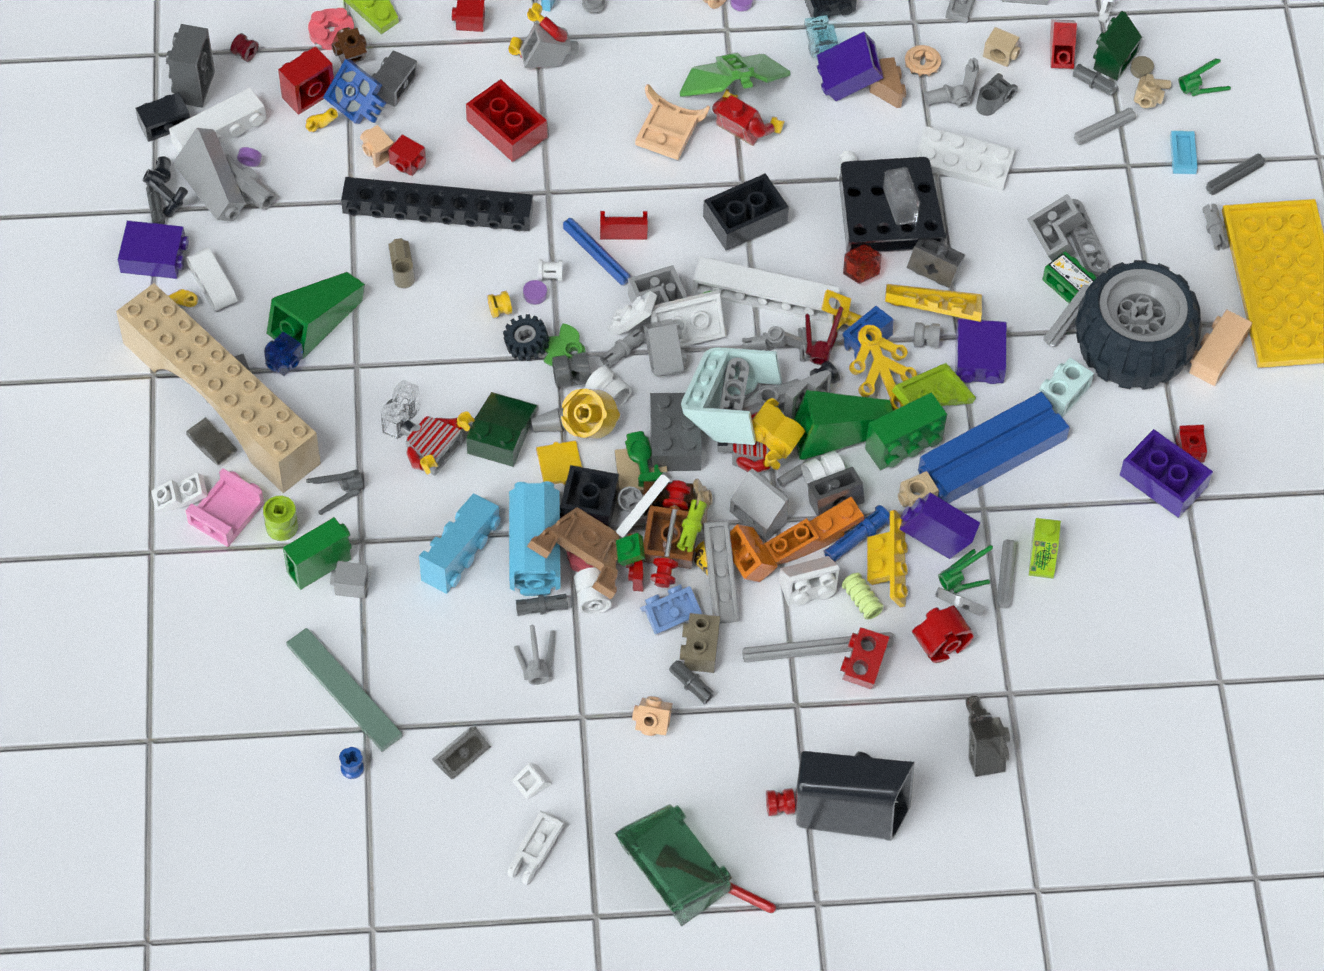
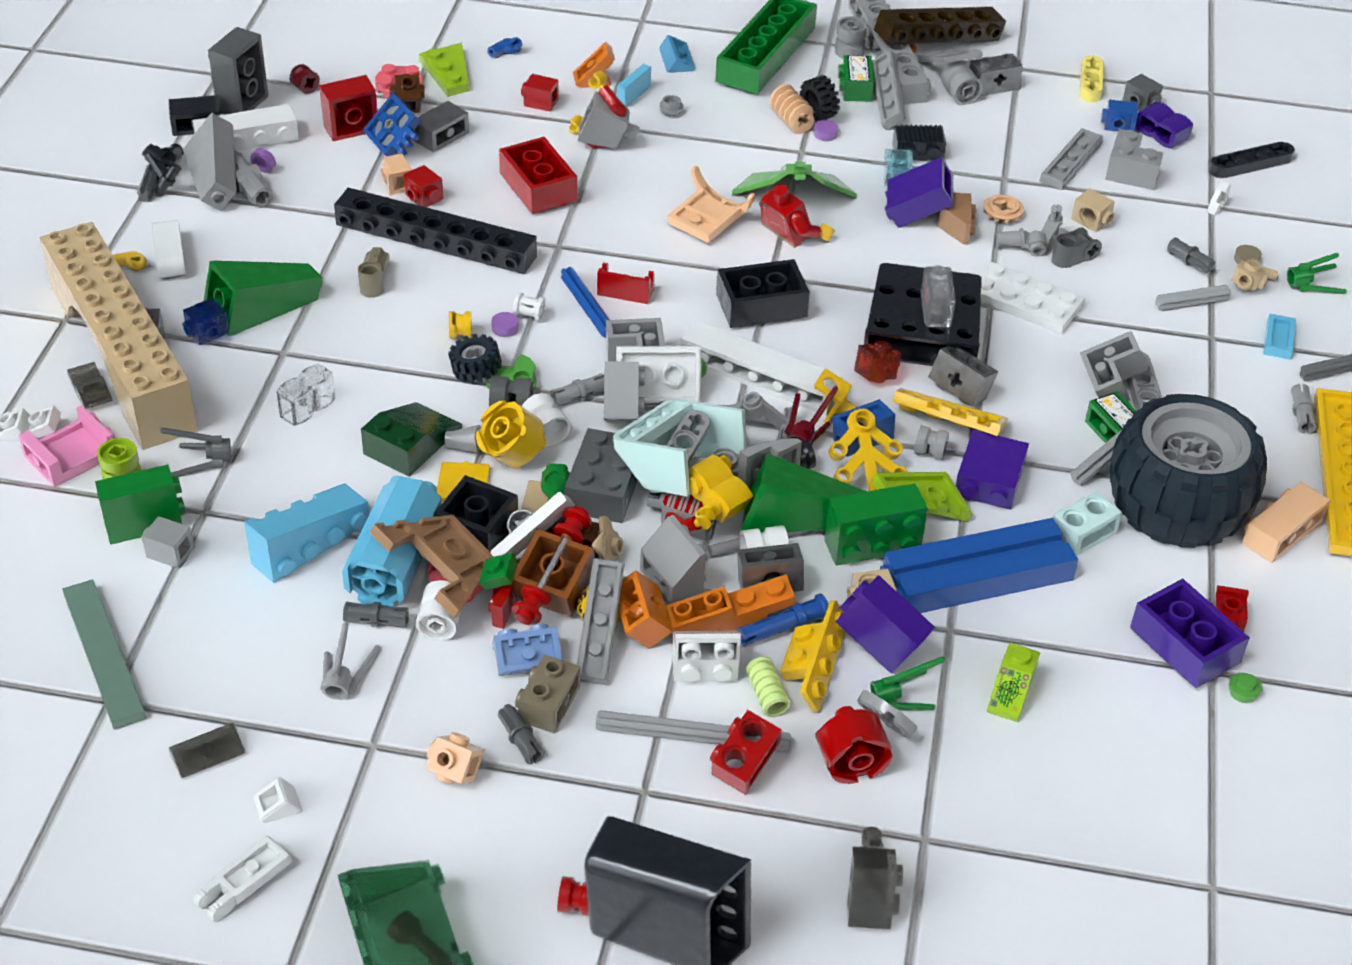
camera: 15 degrees right, 15 degrees down
dark purple brick [117,220,189,279] -> none
yellow arm [305,108,338,132] -> none
blue bush [339,747,364,779] -> none
torso [401,411,475,476] -> none
white hinge [608,291,657,335] -> none
lime pin [677,500,707,552] -> none
light grey axle [996,539,1017,608] -> none
red slope [1050,19,1077,69] -> none
dark green slope [1093,11,1142,81] -> none
none -> bright green plate [1229,673,1262,703]

